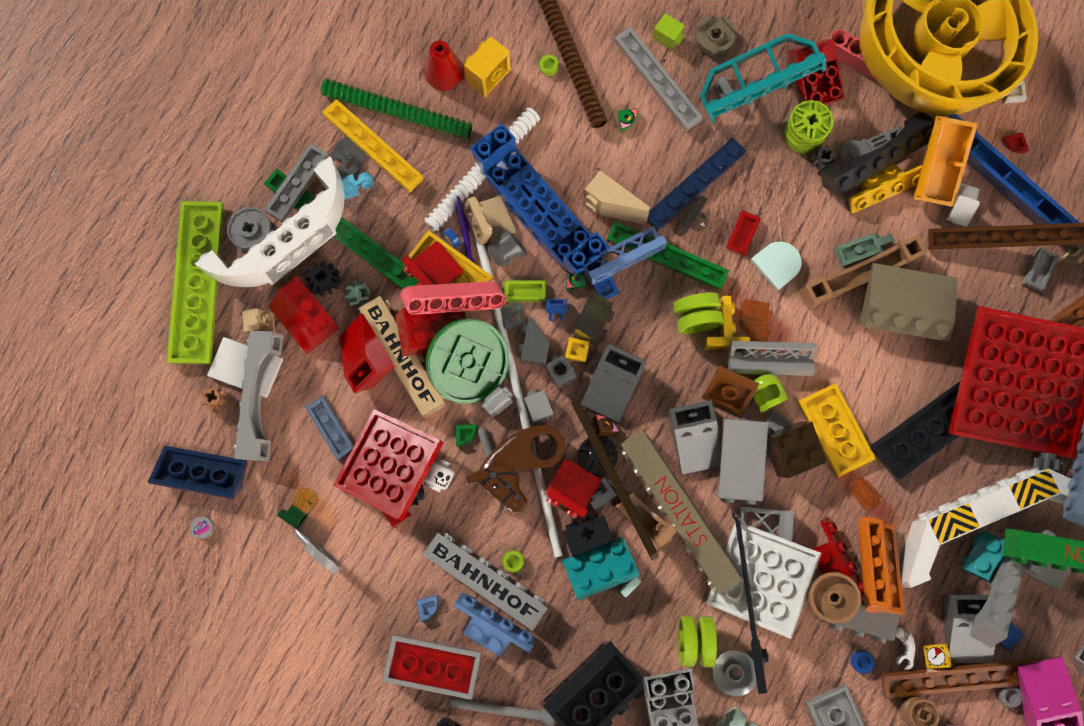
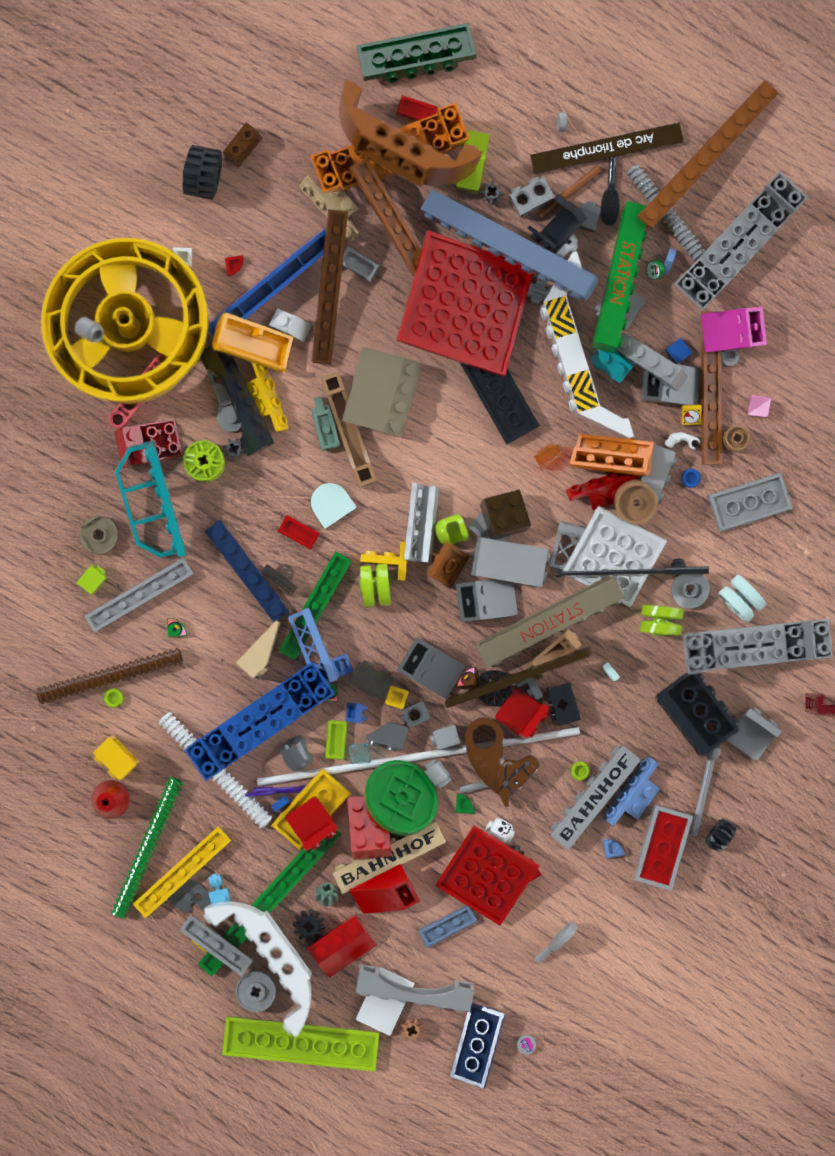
camera: 90 degrees left, 10 degrees up
tan brick [242,308,275,334] -> none
leg [277,488,318,529] -> none
coral beam [400,281,506,315] -> none
tan bracket [463,196,516,245] -> none
teal plate [562,537,640,601] -> none
light grey tile [715,76,733,99] -> none
clear orange slope [738,299,772,342] -> none
yellow tile [797,383,876,478] -> none

